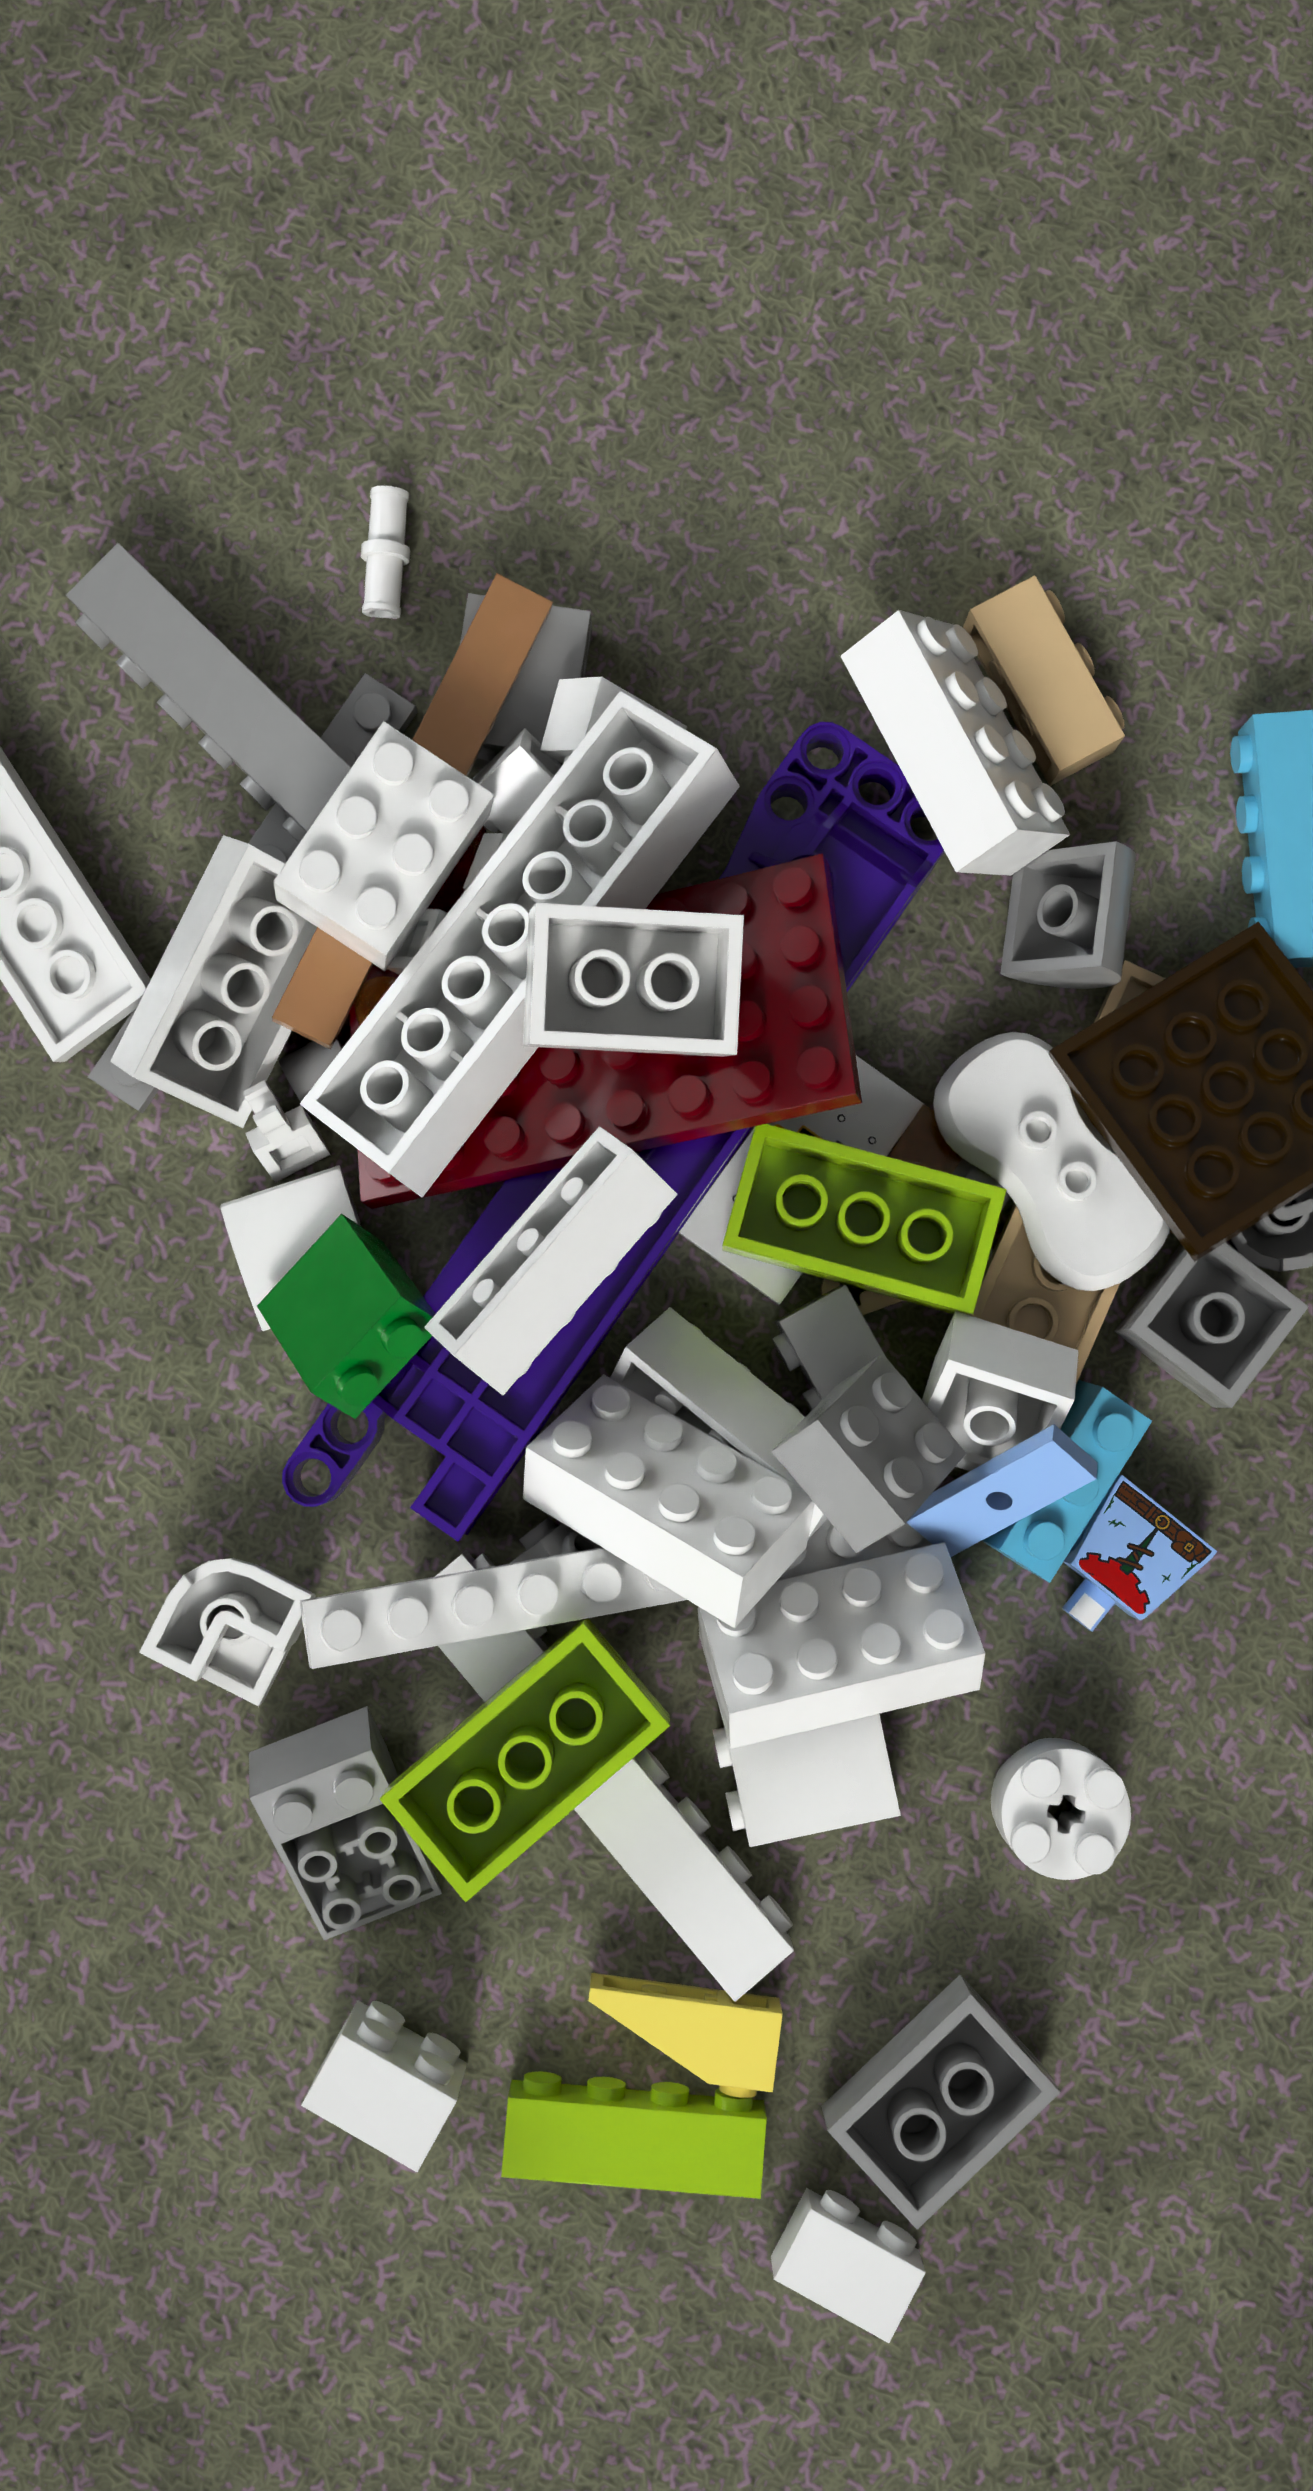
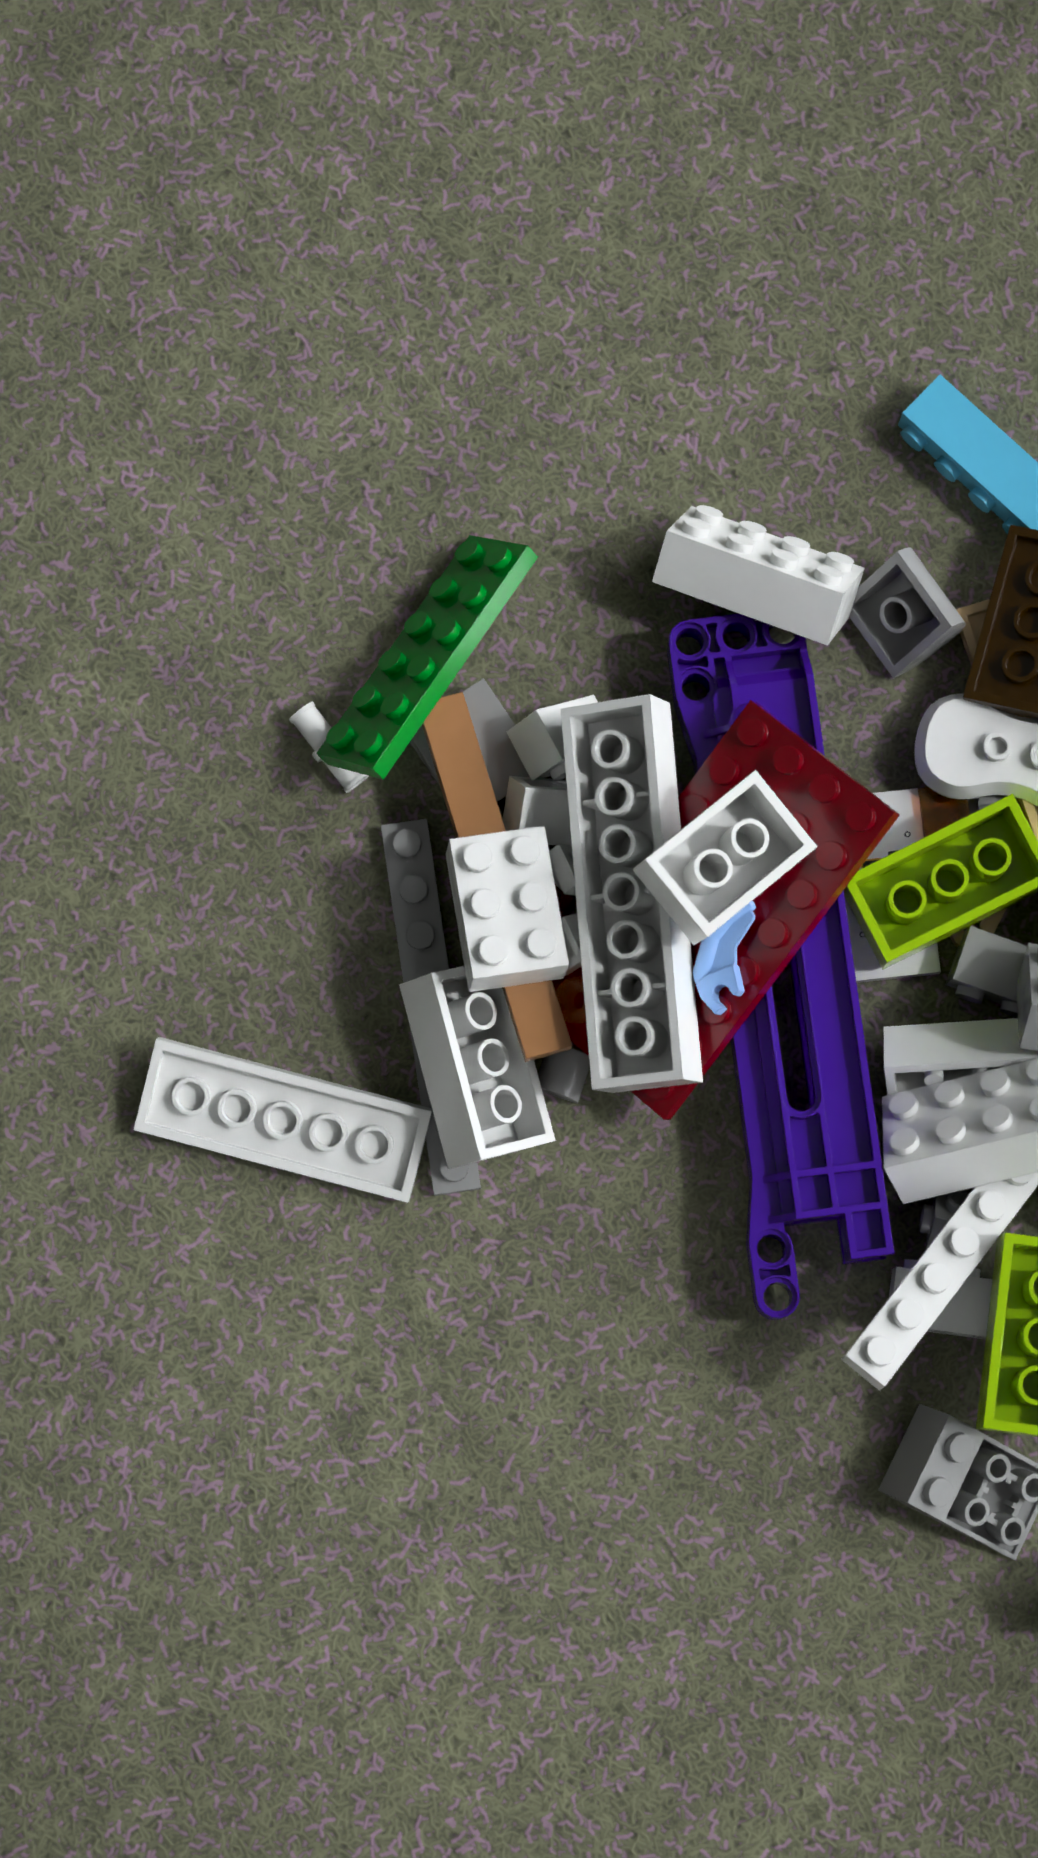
camera: 40 degrees left, 5 degrees down
light grey brick [66,543,351,843] -> none
white brick [139,1558,316,1707] -> none
white slope [220,1165,360,1331] -> none
white plate [242,1080,330,1183] -> none
green brick [257,1213,435,1419] -> none
white brick [424,1126,678,1395] -> none
tan brick [963,575,1125,786] -> none
none -> green plate [316,535,538,780]
none -> light blue piece [693,900,756,1015]

